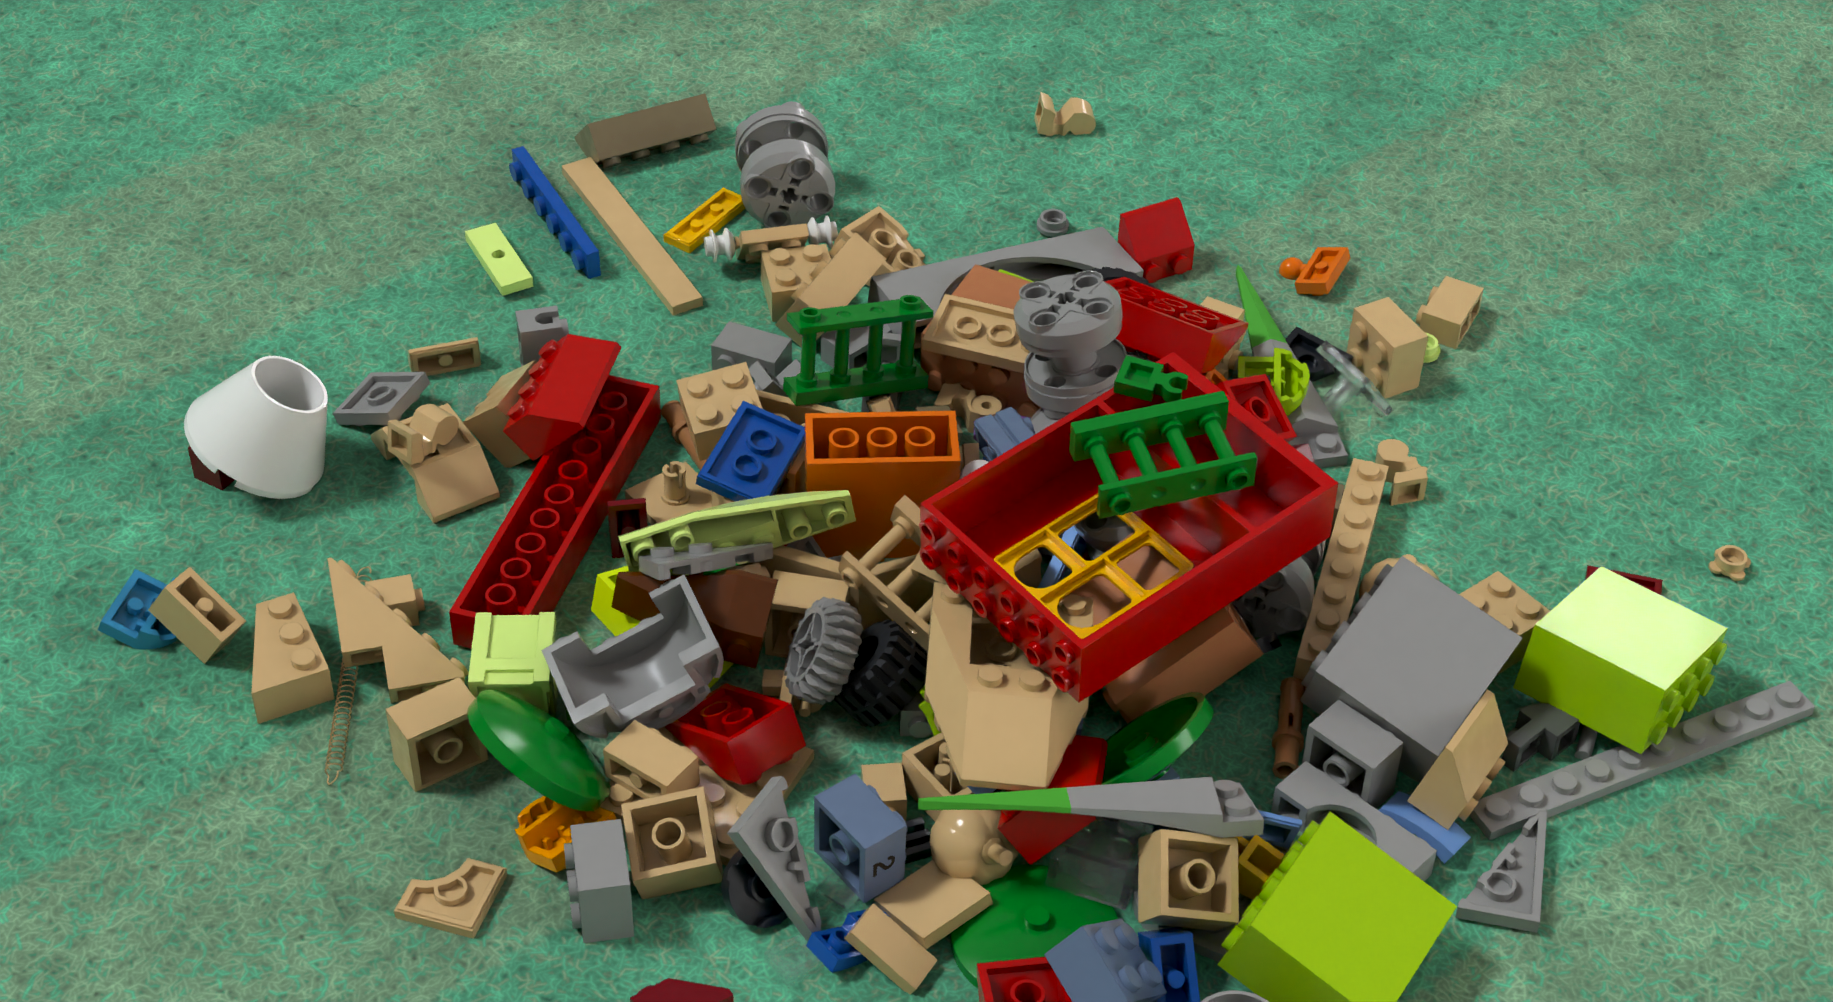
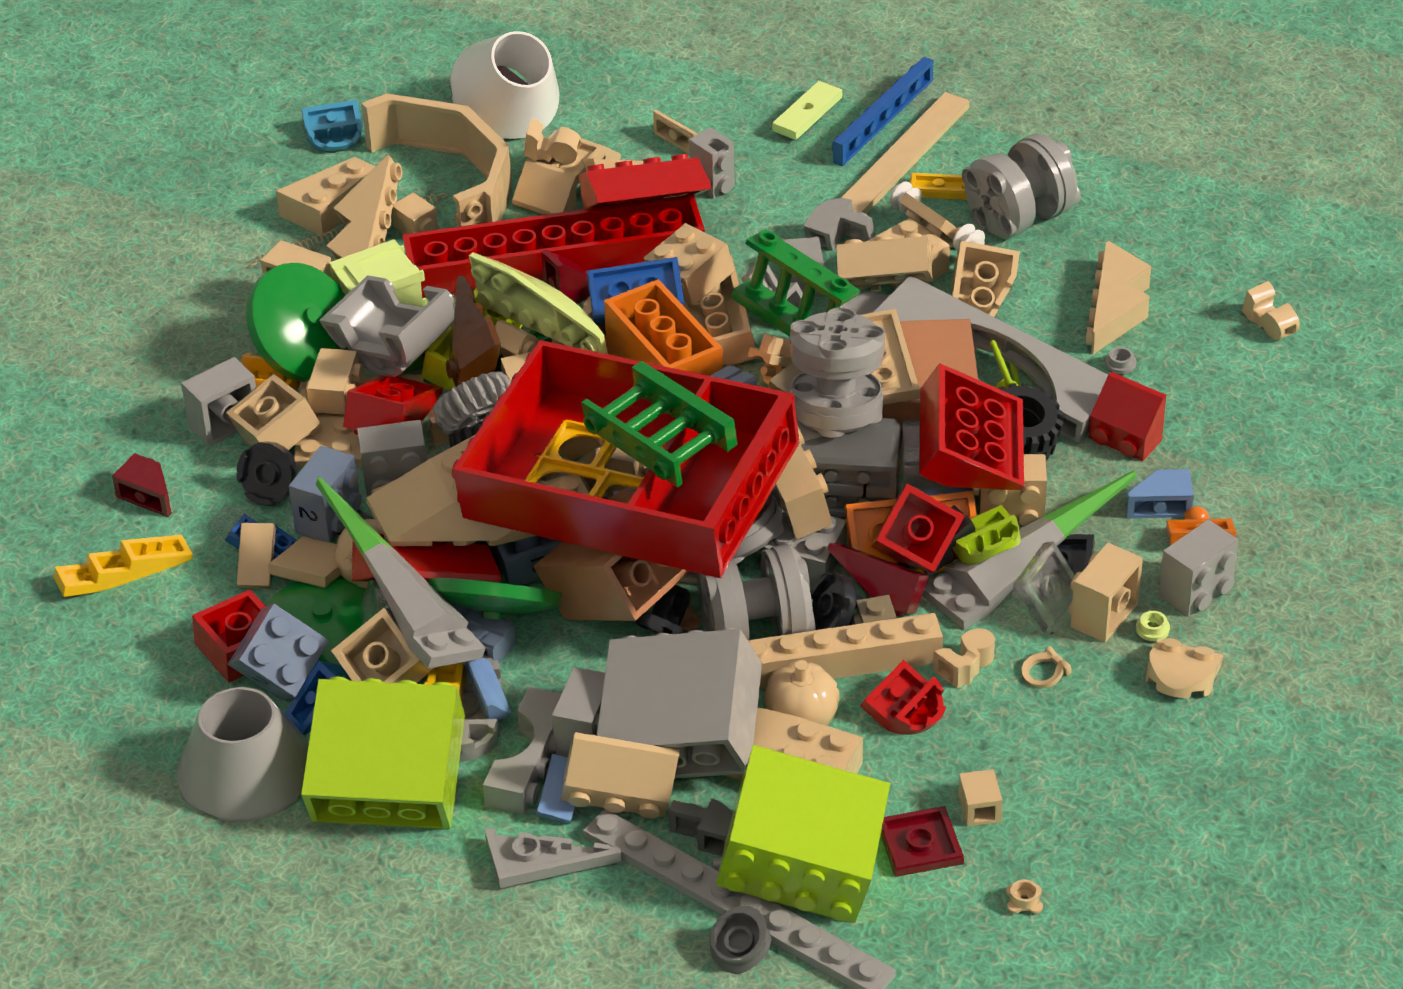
camera: 65 degrees right, 0 degrees up
tan brick [148,567,246,664] -> none
light grey plate [333,372,430,426] -> none
tan tile [394,858,507,939] -> none
dark tan slope [574,94,717,169] -> none
light grey wing [638,542,773,580] -> none
light grey wing [727,776,821,941] -> none
green plate [1114,355,1188,402] -> none
tan brick [1416,276,1484,349] -> none
none -> light grey brick [357,420,427,497]
none -> tan panel [361,93,513,227]
none -> dark grey piece [709,906,772,974]
none -> light grey brick [804,198,875,251]
none -> red slope [860,660,946,735]
none -> tan brick [958,769,1003,827]
none -> tan piece [1022,646,1072,688]
none -> tan slope [1086,241,1151,354]
none -> medium blue slope [1126,469,1194,519]
none -> tan slope [1145,638,1223,699]
none -> light grey brick [1159,519,1238,617]

